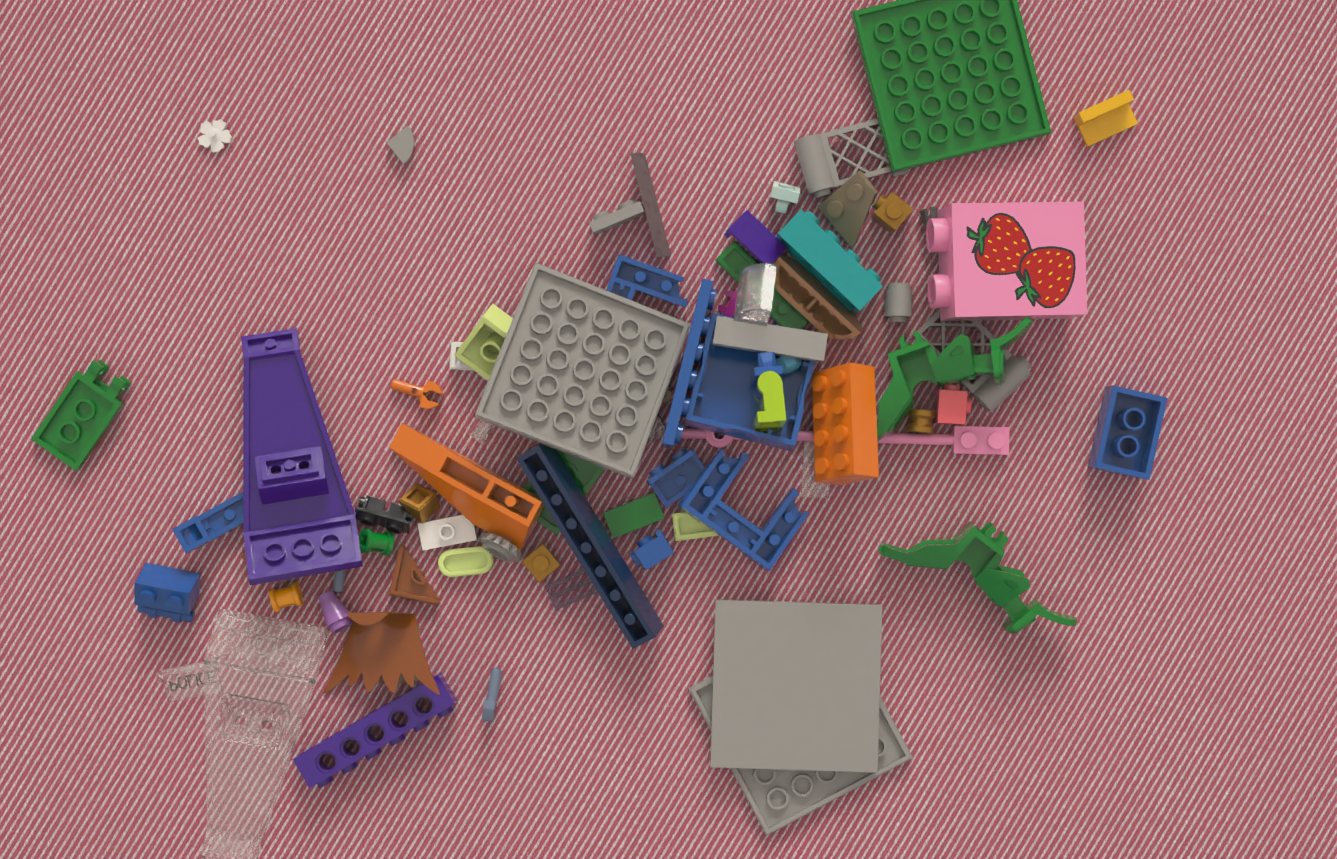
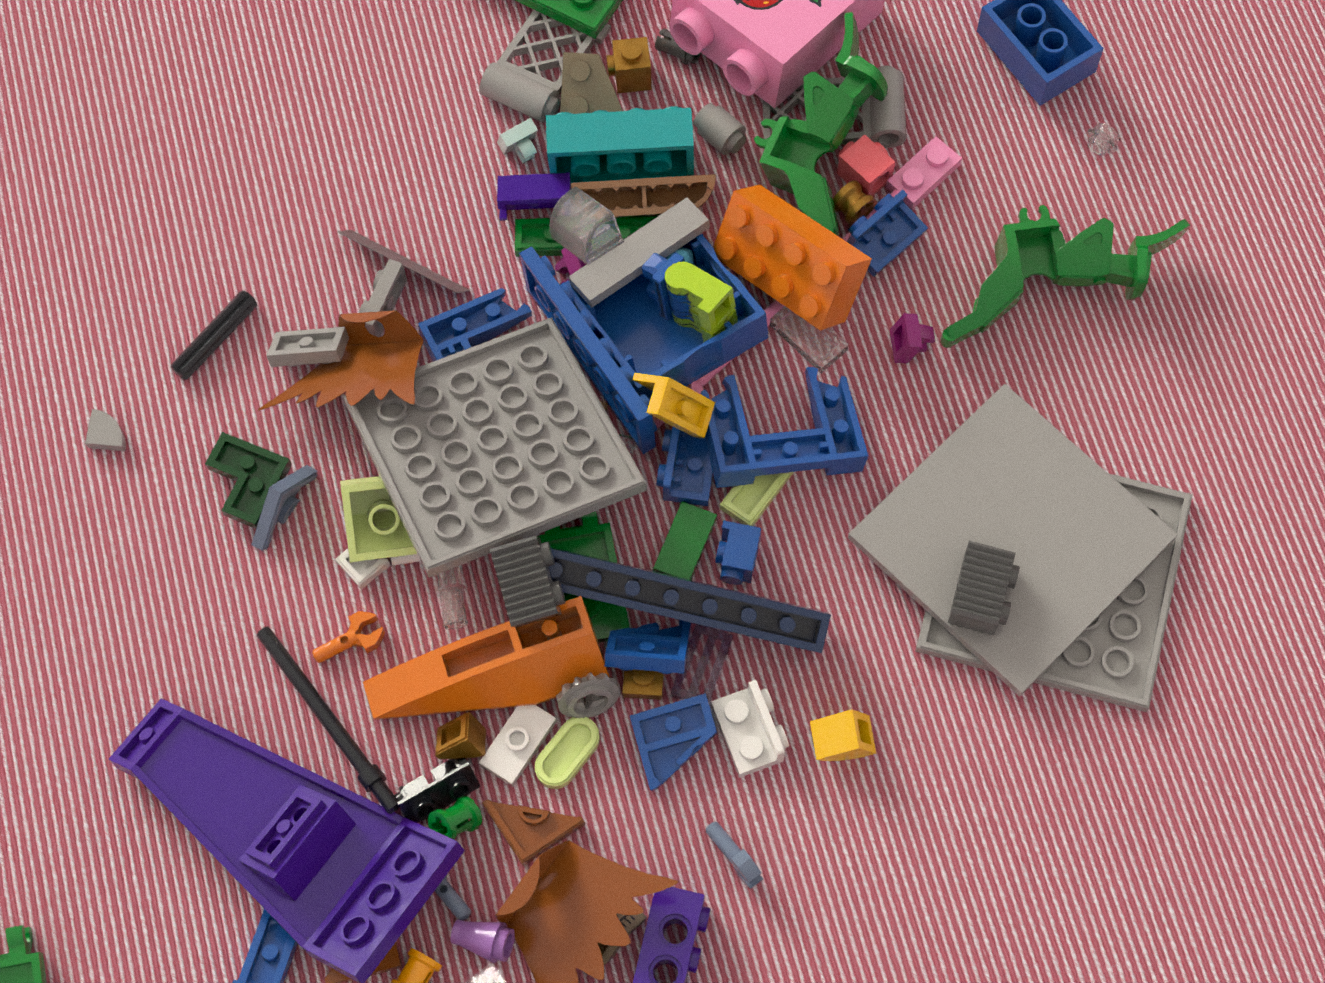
camera: 45 degrees left, 20 degrees down
none -> black axle [171,290,257,380]
none -> dark green plate [205,432,292,529]
none -> sand blue tile [251,465,318,551]
none -> dark orange piece [257,310,424,411]
none -> black bar [257,626,400,814]
none -> light grey plate [266,327,349,367]
none -> dark grey brick [490,535,566,628]
none -> blue wing [605,620,691,674]
none -> blue wing [630,693,718,791]
none -> yellow panel [633,373,715,438]
none -> white bracket [711,680,789,778]
none -> yellow brick [810,709,876,761]
none -> blue bracket [847,189,928,277]
none -> magenta tile [889,313,935,364]
none -> dark grey brick [948,541,1020,635]
none -> clear plate [1086,123,1120,156]

